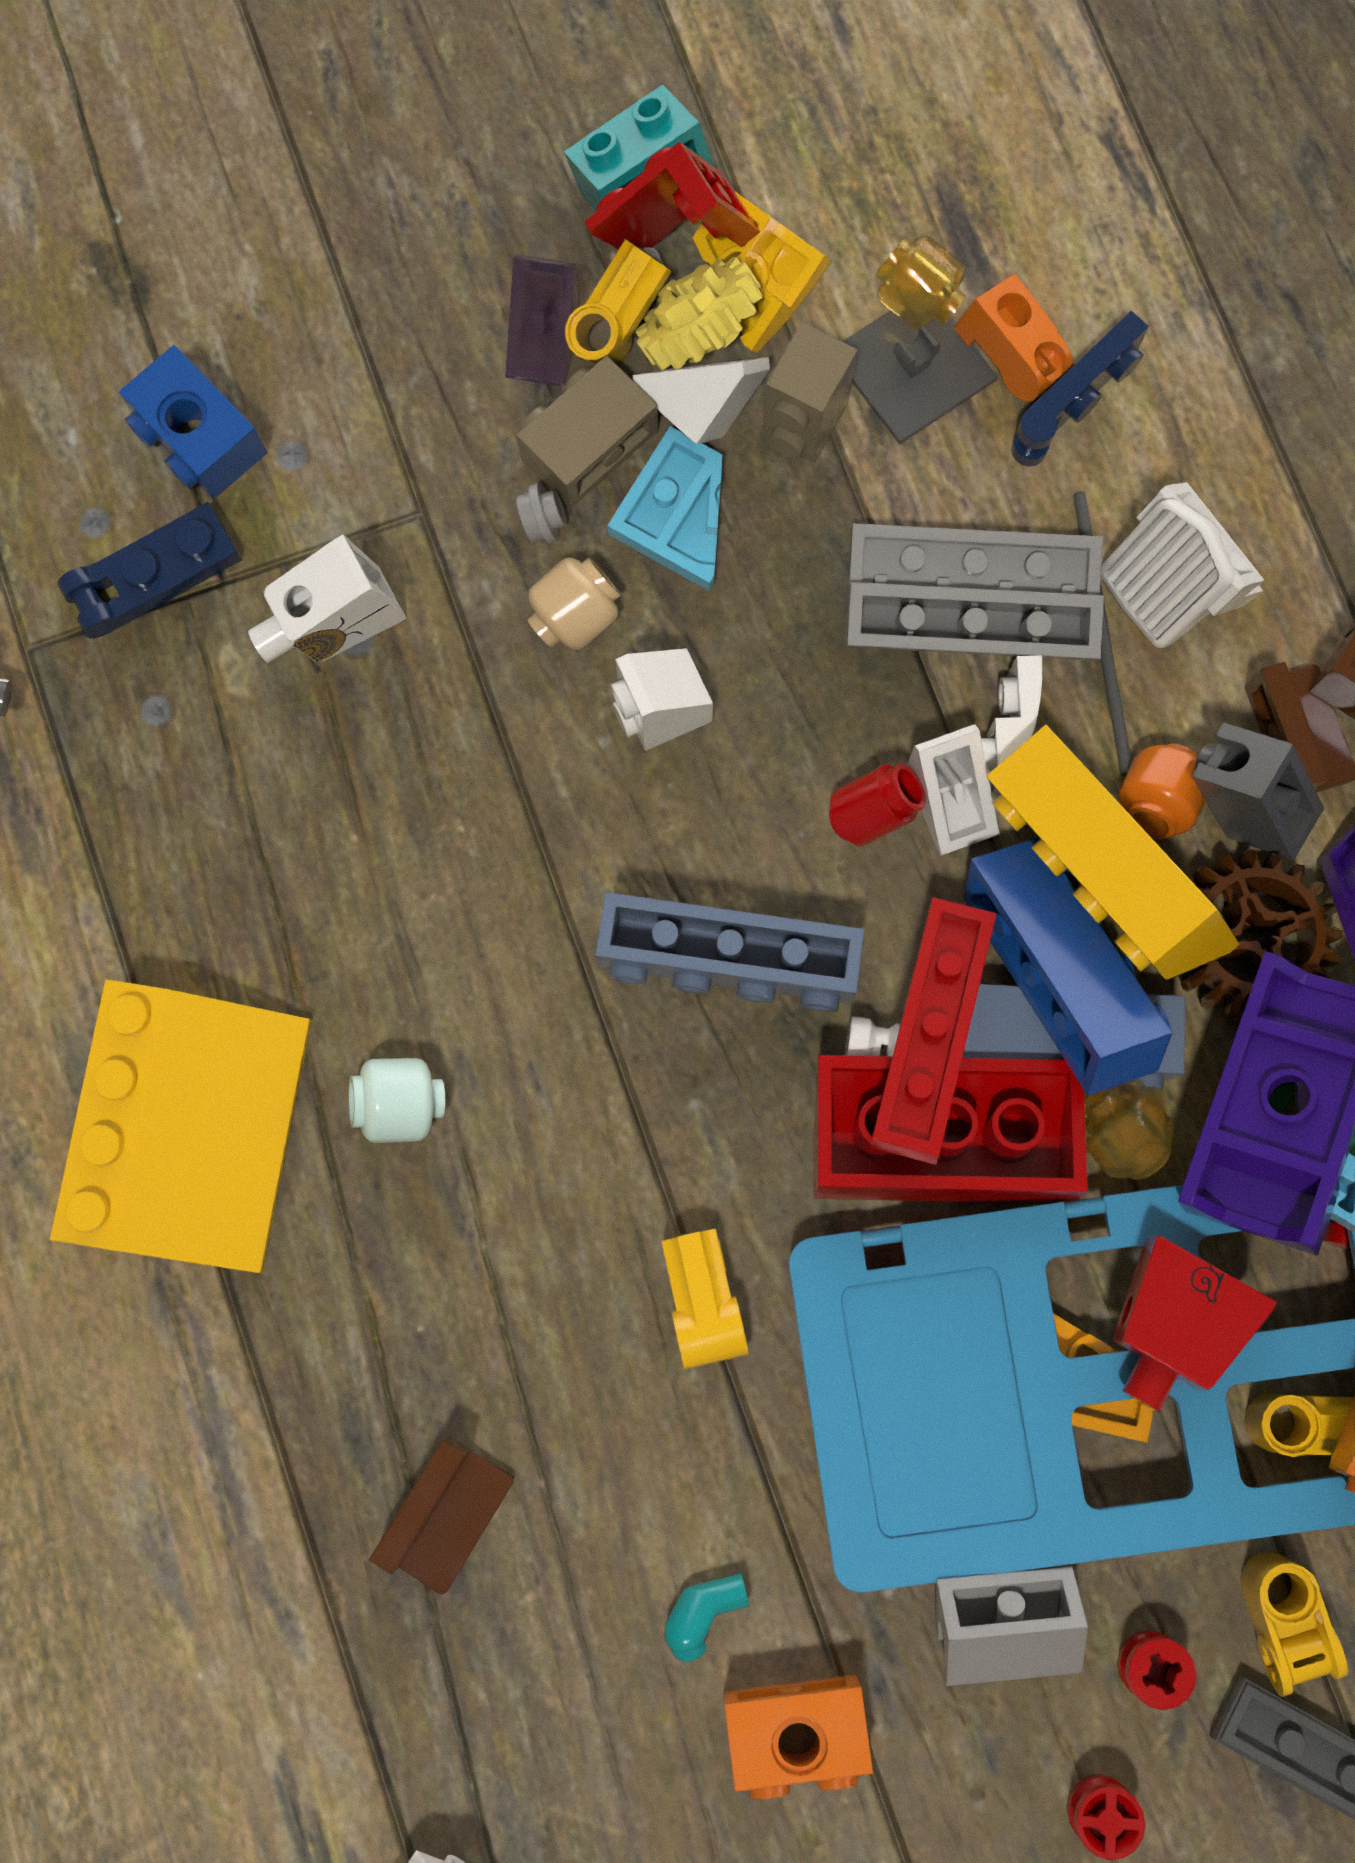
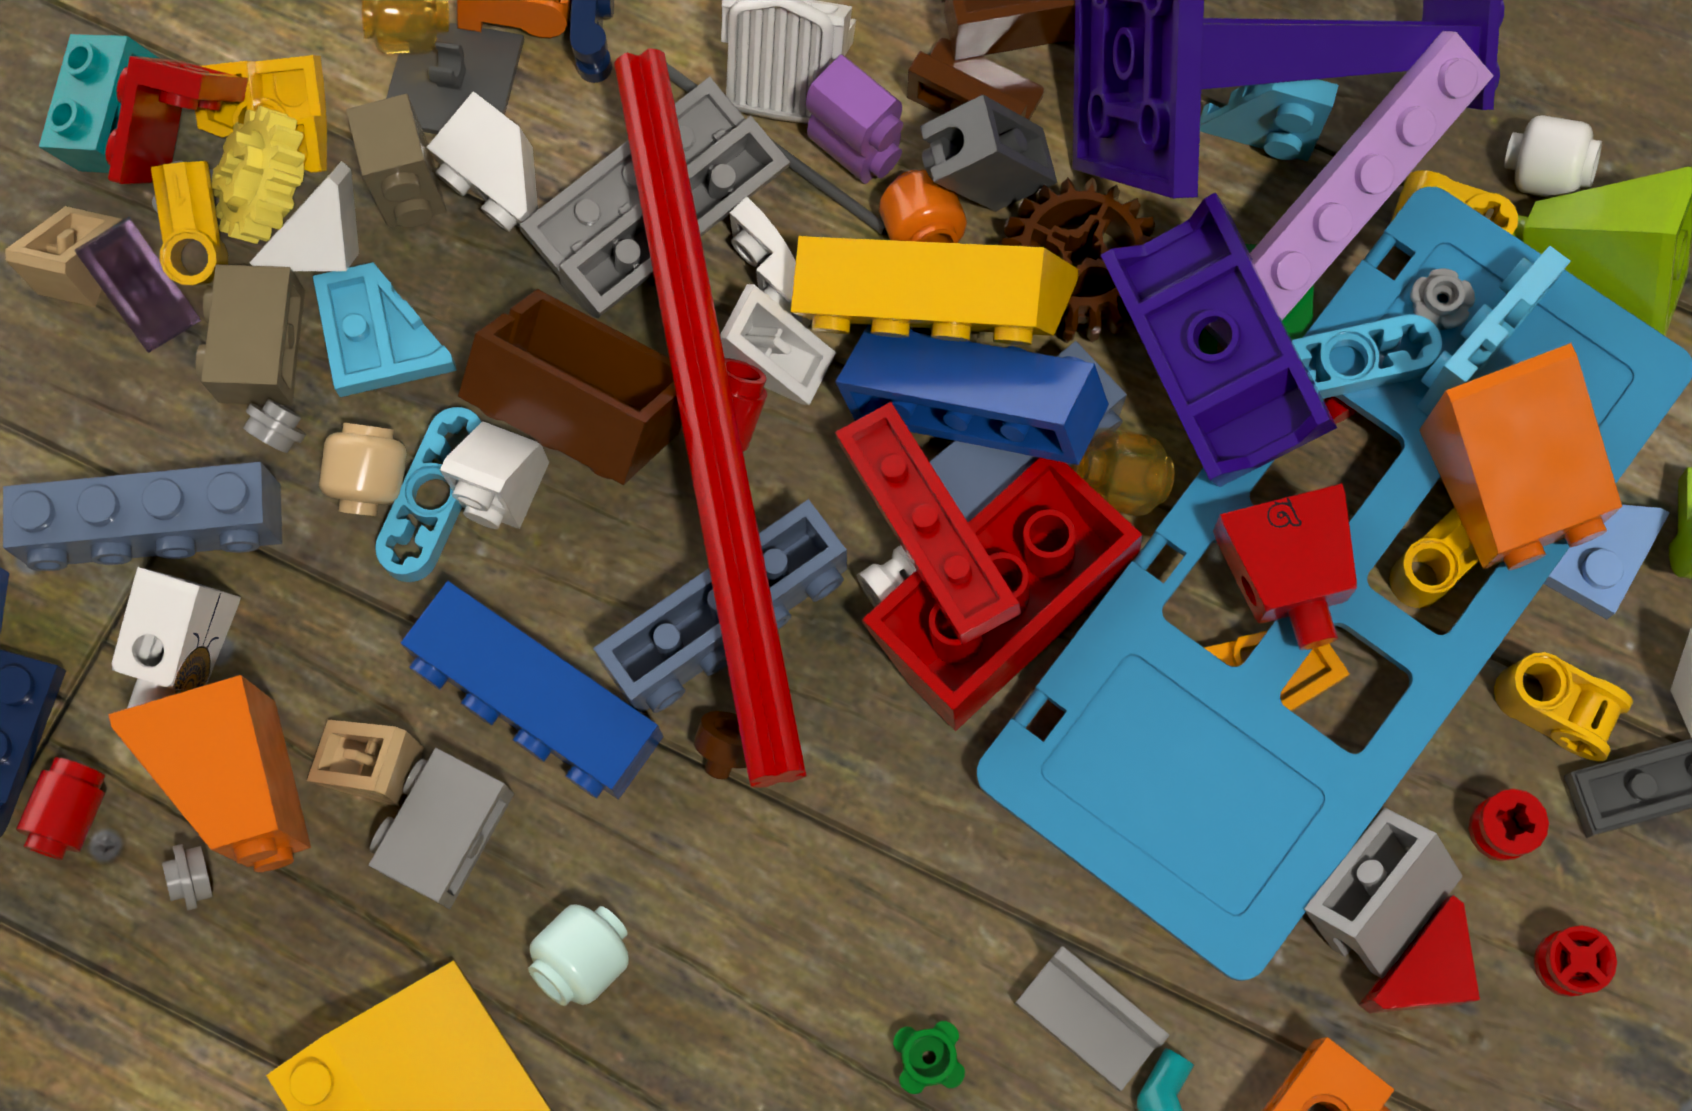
camera: 45 degrees left, 5 degrees down
yellow piece [661,1229,749,1370] -> none
none -> sand blue brick [3,462,282,571]
none -> tan slope [5,206,123,307]
none -> red brick [16,757,105,860]
none -> orange slope [108,675,311,872]
none -> light grey plate [162,844,213,911]
none -> tan slope [307,720,424,808]
none -> light grey brick [368,747,514,909]
none -> medium azure beam [375,407,481,582]
none -> blue brick [401,581,664,800]
none -> white slope [426,91,538,232]
none -> reddish brown piece [458,289,682,486]
none -> red axle [614,48,806,788]
none -> reddish brown tile [693,711,747,779]
none -> medium lavender brick [806,54,903,184]
none -> green plate [893,1021,965,1094]
none -> light grey panel [1014,946,1170,1092]
none -> red slope [1359,895,1480,1014]

